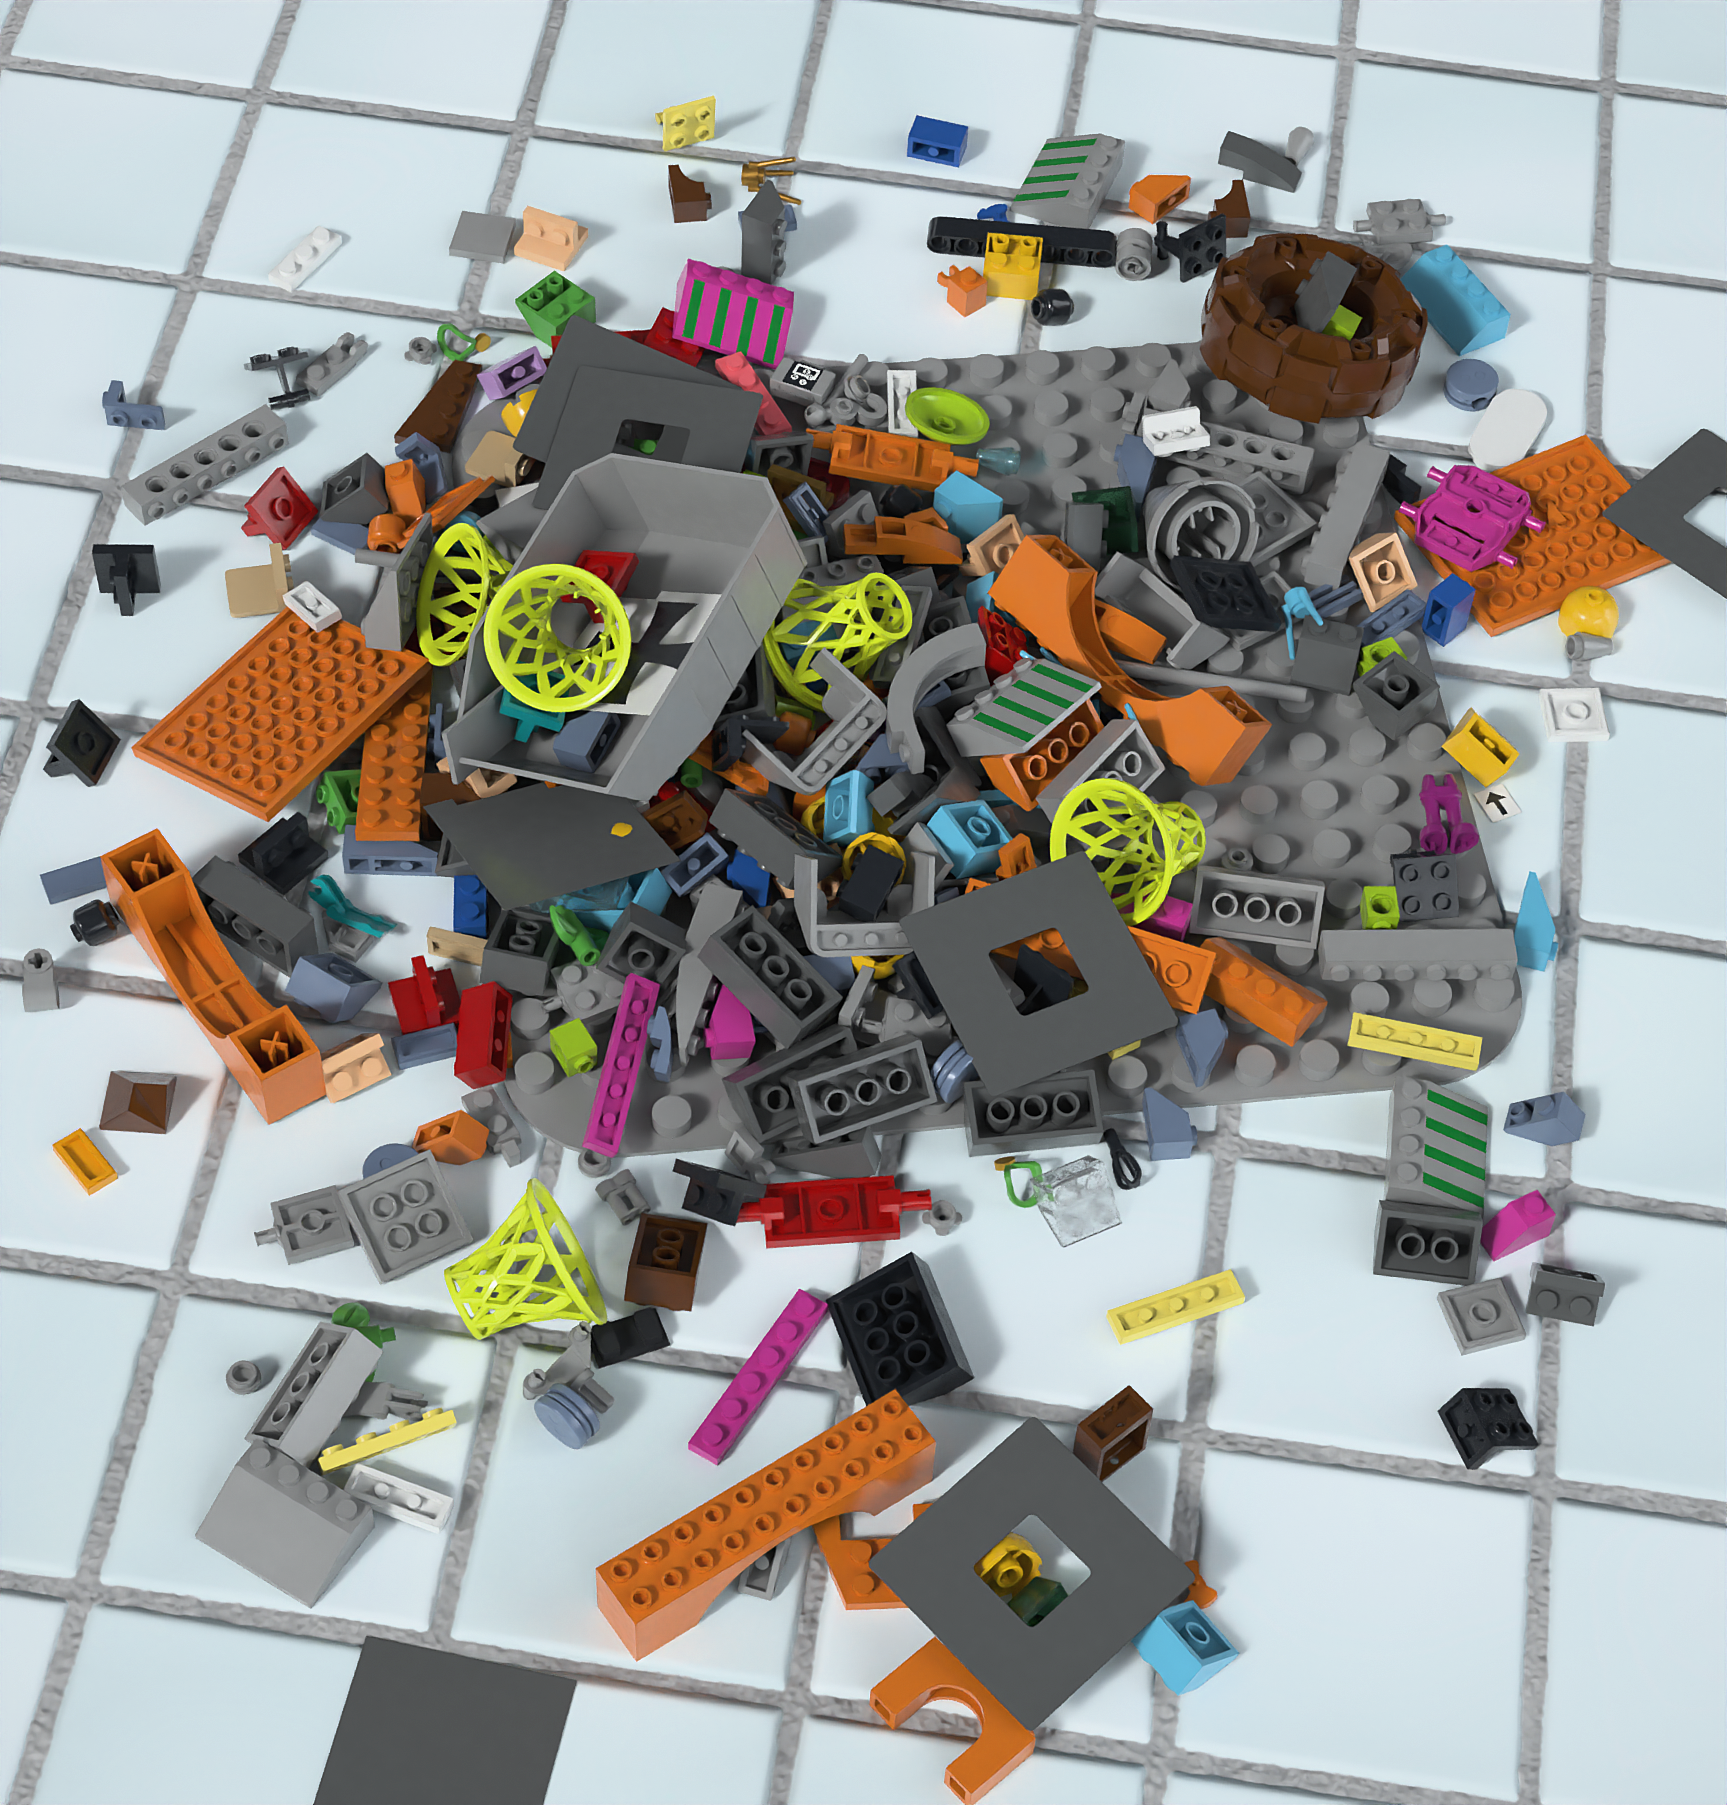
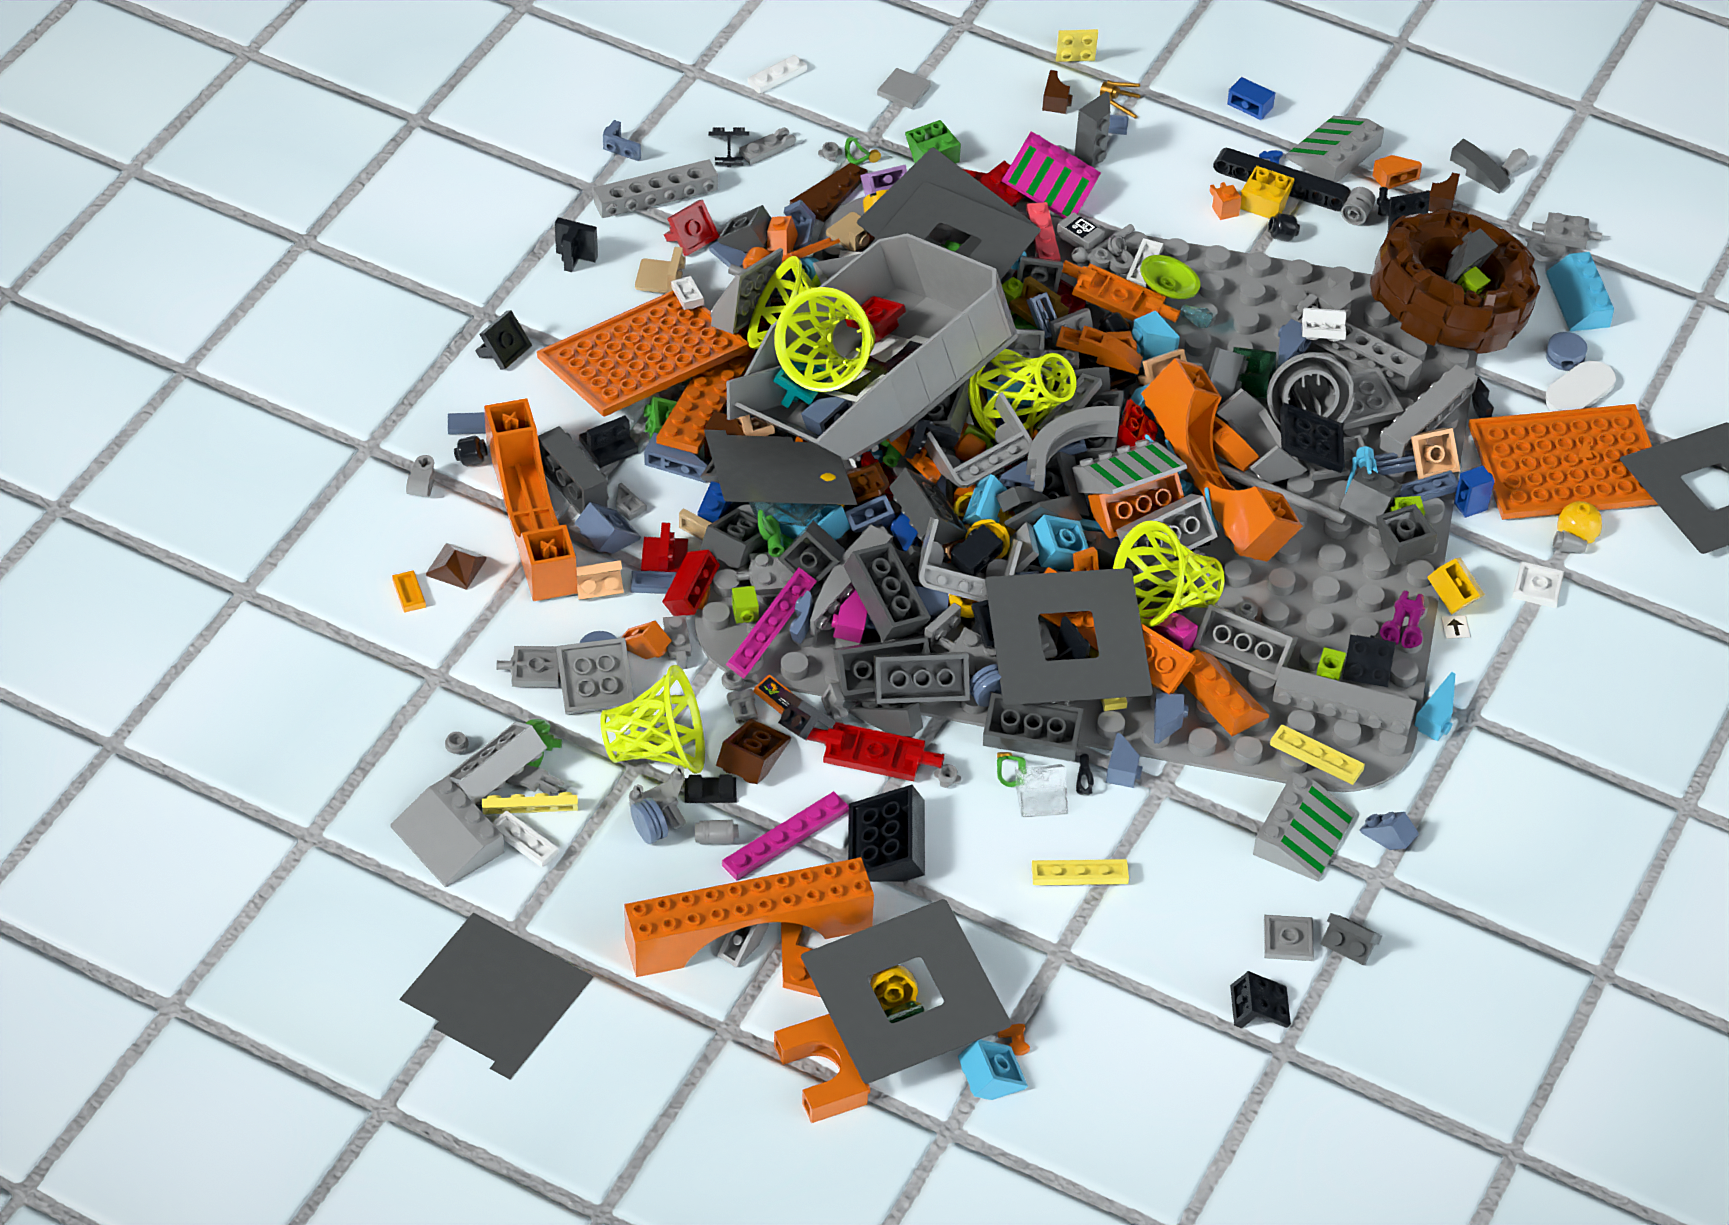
camera: 20 degrees right, 5 degrees down
teal arm [308,874,397,938] -> none
light nougat bracket [514,206,588,271] -> none
reddish brown window [1073,1385,1153,1482] -> none
dark grey slope [1373,1200,1483,1286] -> none
dark pink piece [1399,465,1546,572] -> none
dark pink slope [1480,1190,1556,1262] -> none
none -> light grey head [695,819,739,844]
none -> tile [753,674,795,715]

